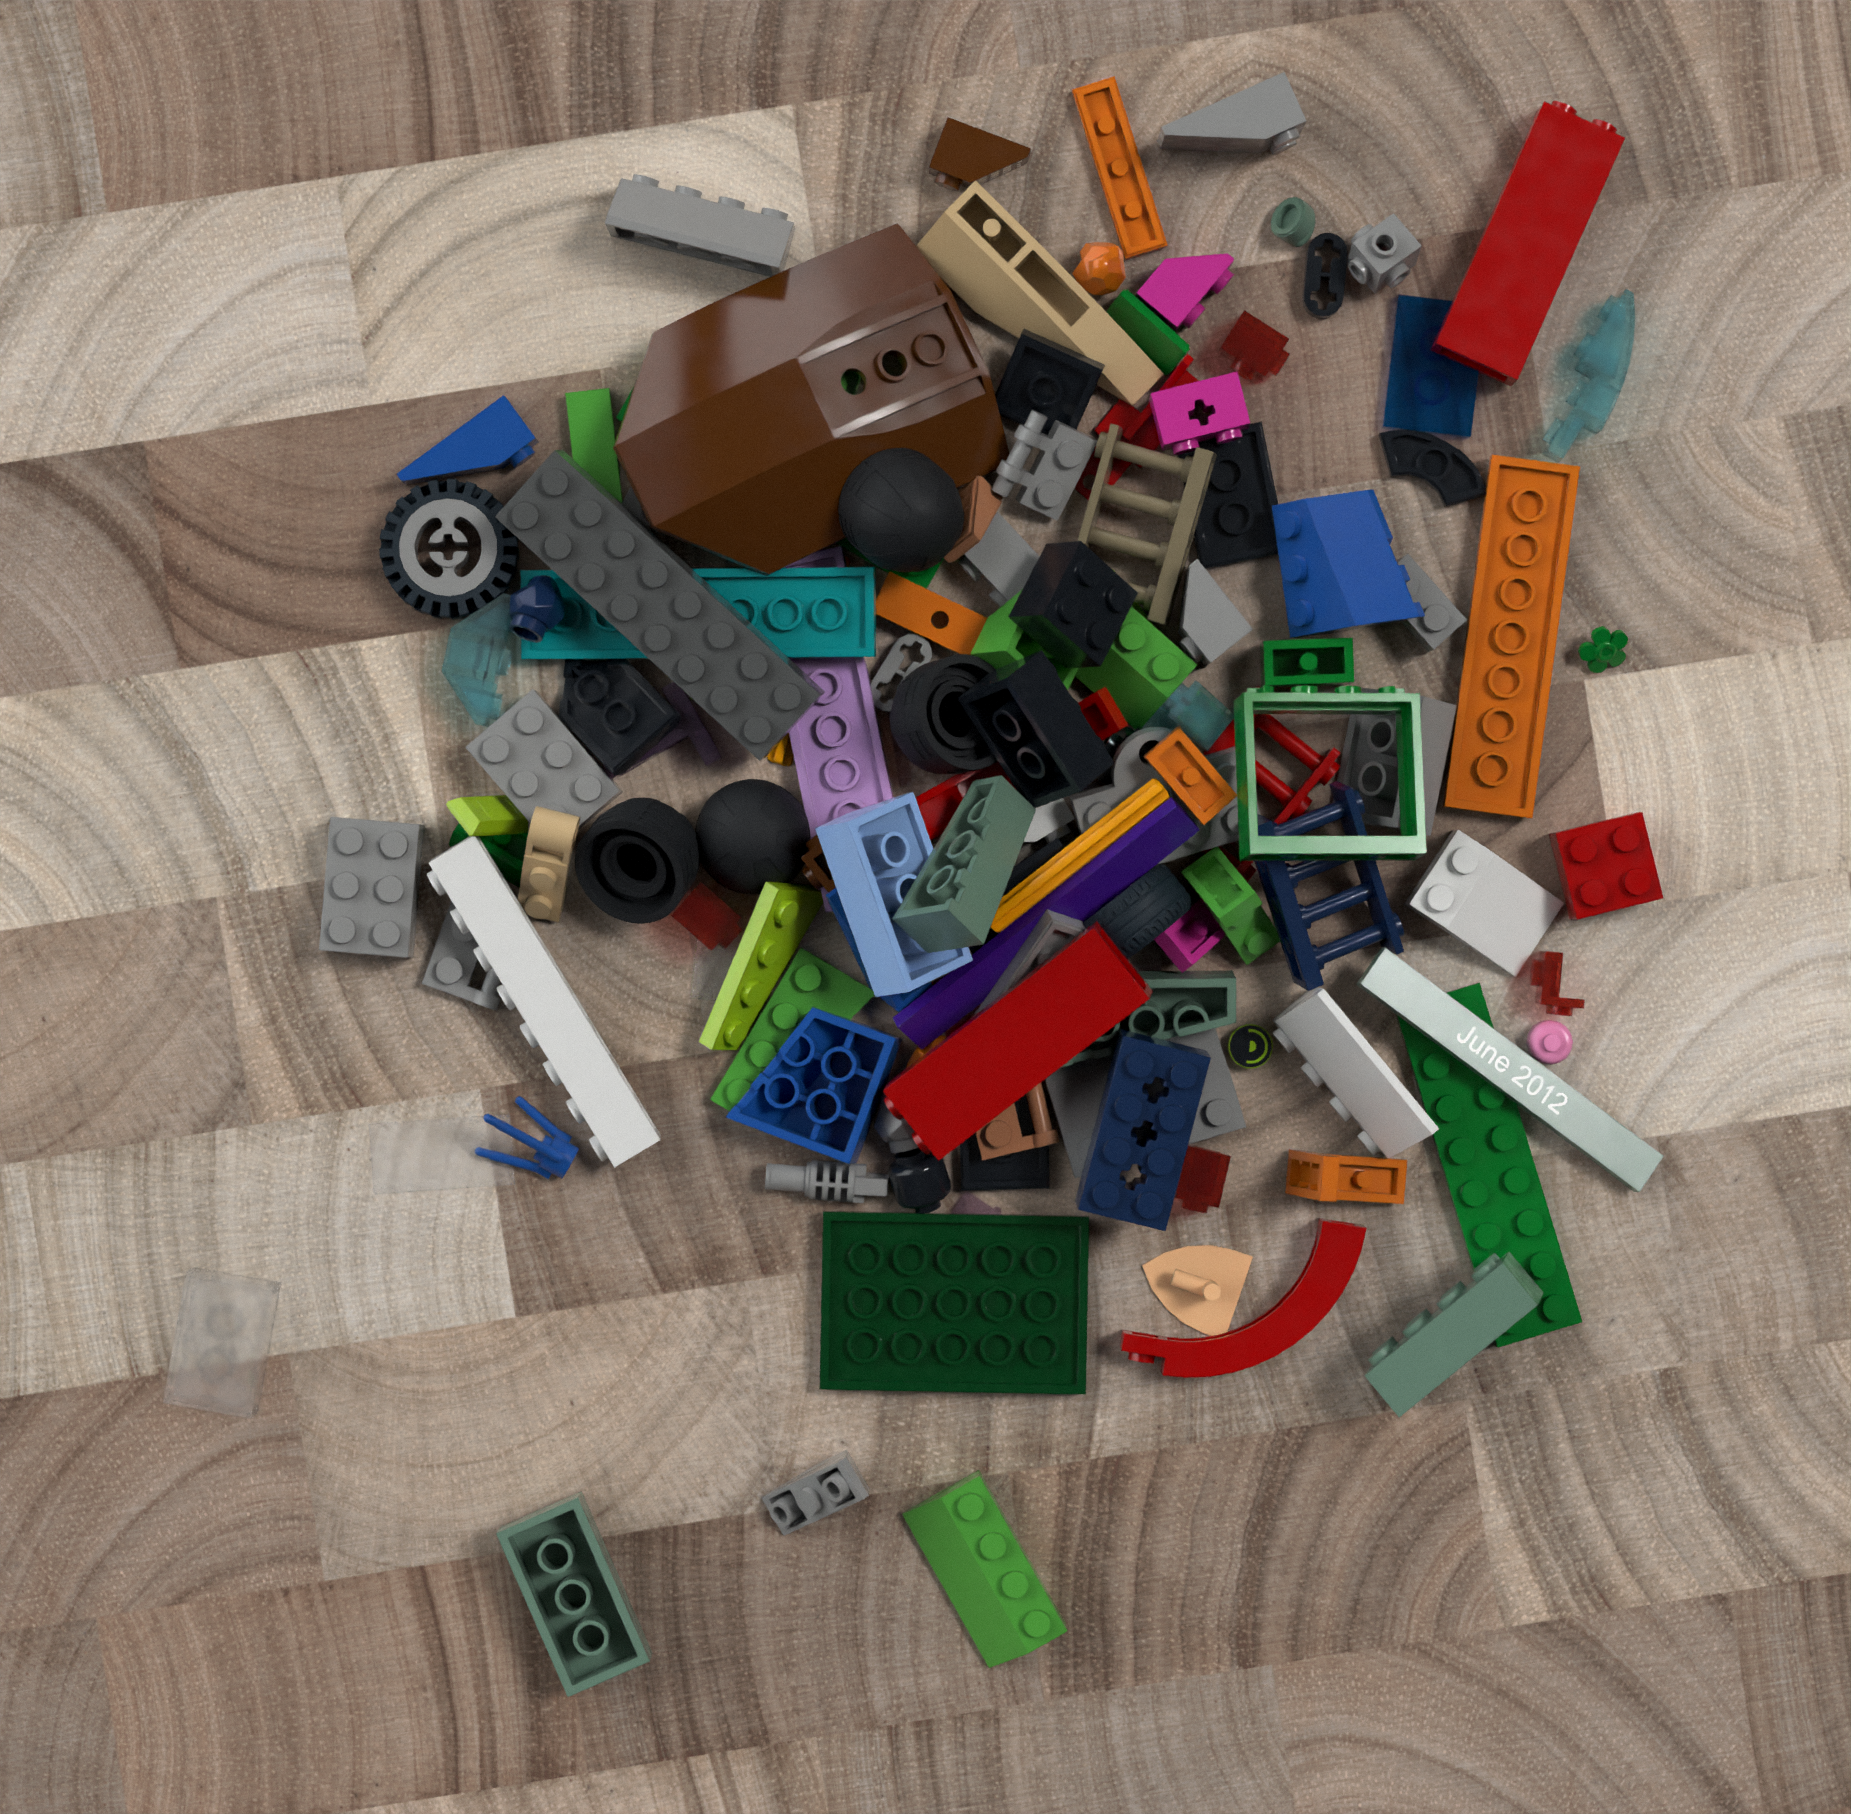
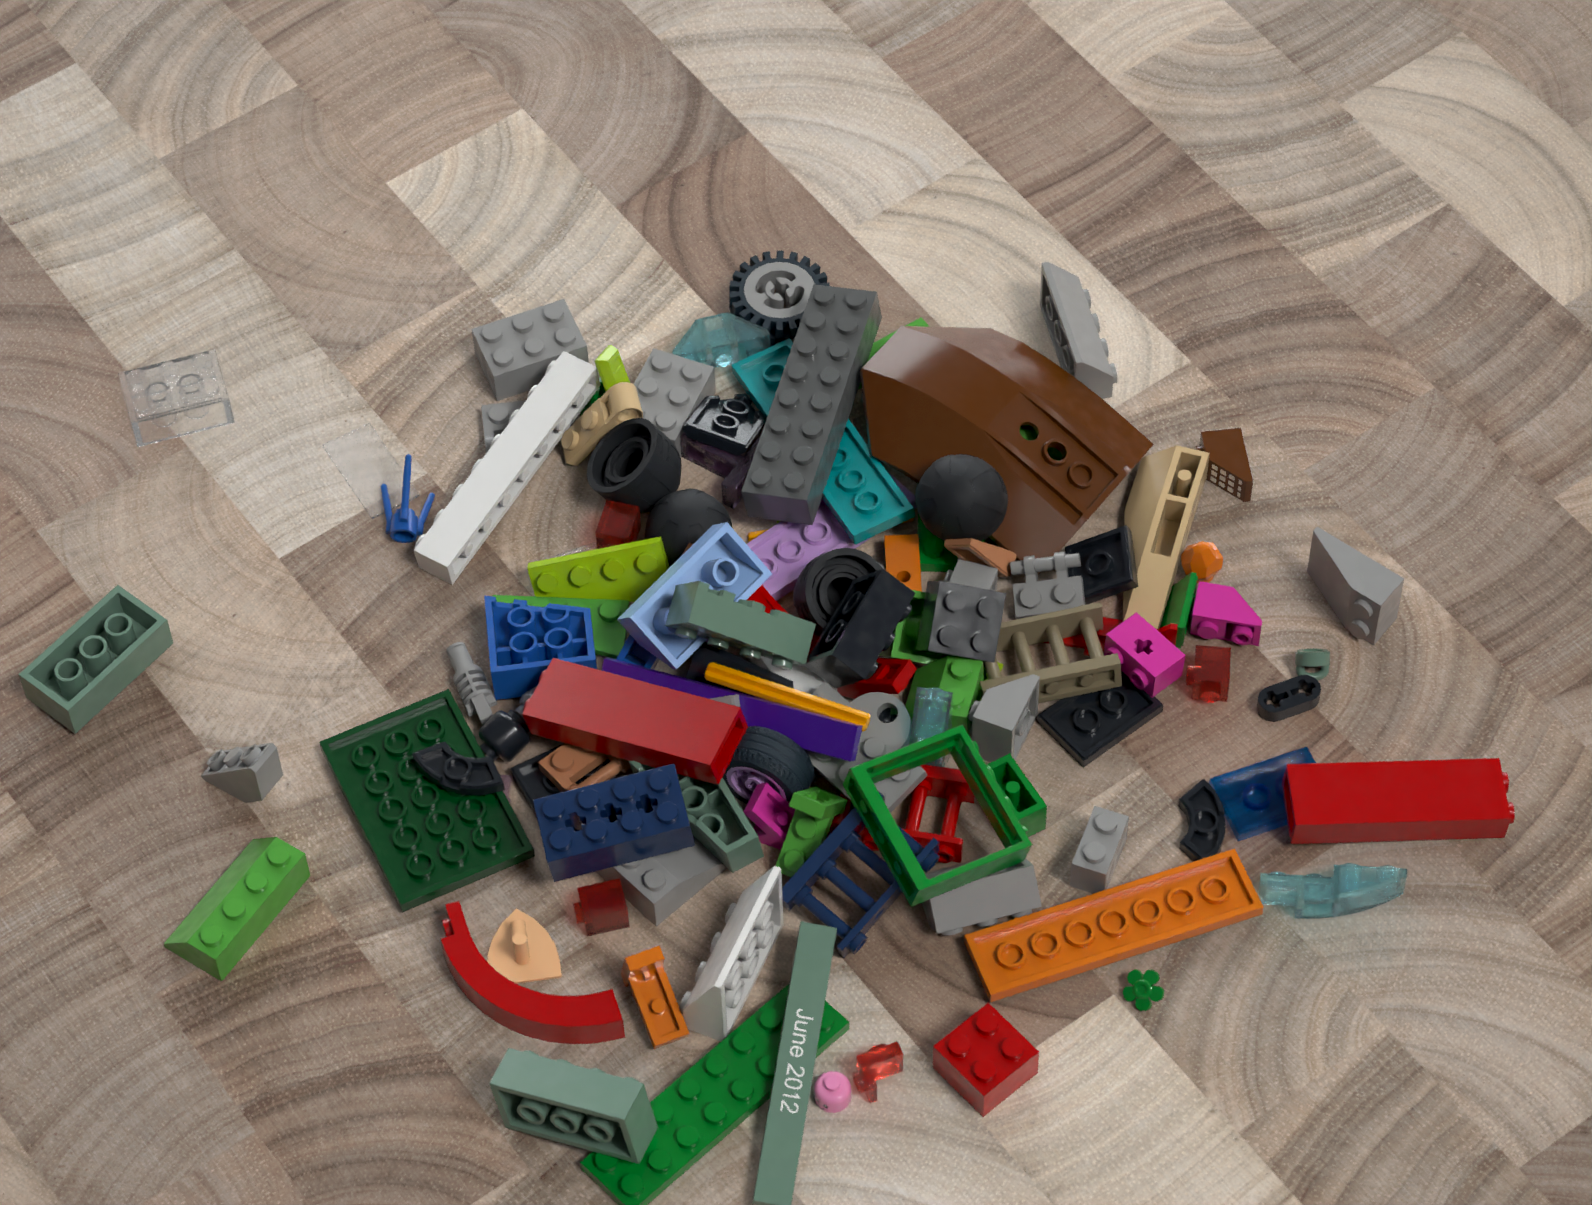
camera: 65 degrees right, 35 degrees down
blue slope [397,395,539,485] -> none
dark blue rock [509,575,565,643] -> none
orange tile [1072,76,1168,260] -> none
orange plate [1143,727,1237,825] -> none
black tile [1228,1024,1273,1069] -> none
blue wedge [1272,490,1425,638] -> none
light grey brick [1347,213,1422,294] -> none
white slope [1404,830,1564,977] -> none
none -> black tile [412,741,505,795]

